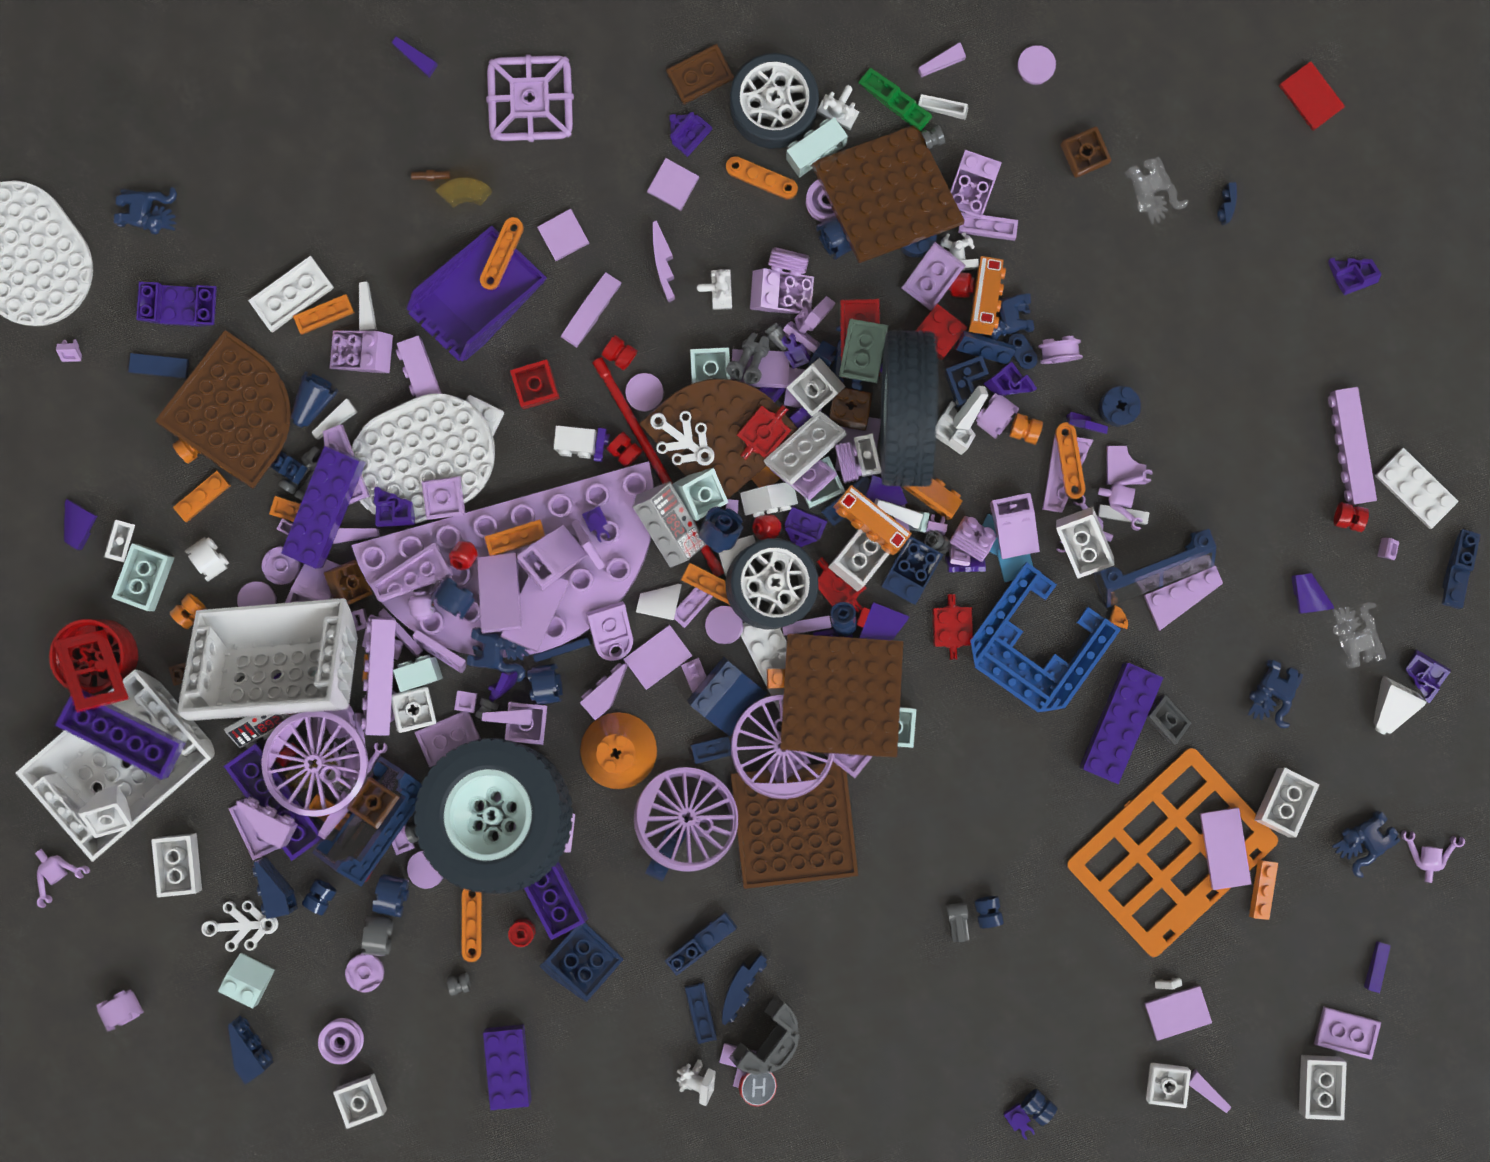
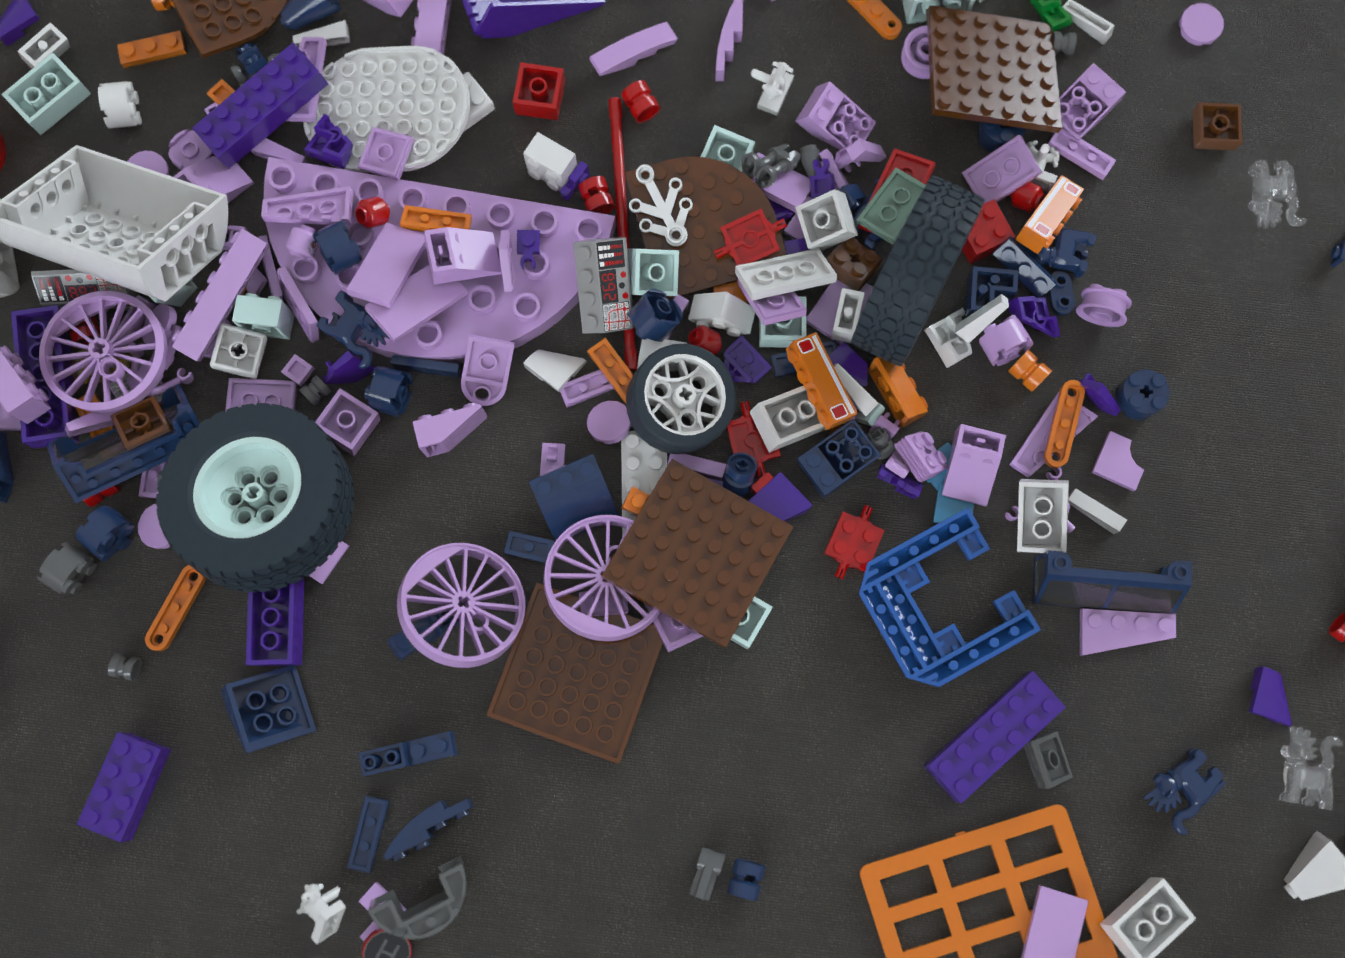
camera: 25 degrees right, 10 degrees down
orange wheel [169,593,207,629] -> none
dark blue wheel [302,879,337,915] -> none
reddish brown brick [324,559,372,605] -> none
lavender tile [345,954,385,993] -> none
lavender piece [482,710,532,726] -> none
red wheel [508,918,536,947] -> none
orange cone [580,712,657,789] -> none
lavender tile [624,625,692,690] -> none
lavender tile [625,373,664,412] -> none
lavender brick [768,247,809,276] -> none
dark blue brick [816,215,852,259] -> none
lavender brick [835,441,862,484] -> none
lavender piece [1098,470,1153,531] -> none
orange tile [1109,605,1128,629] -> none

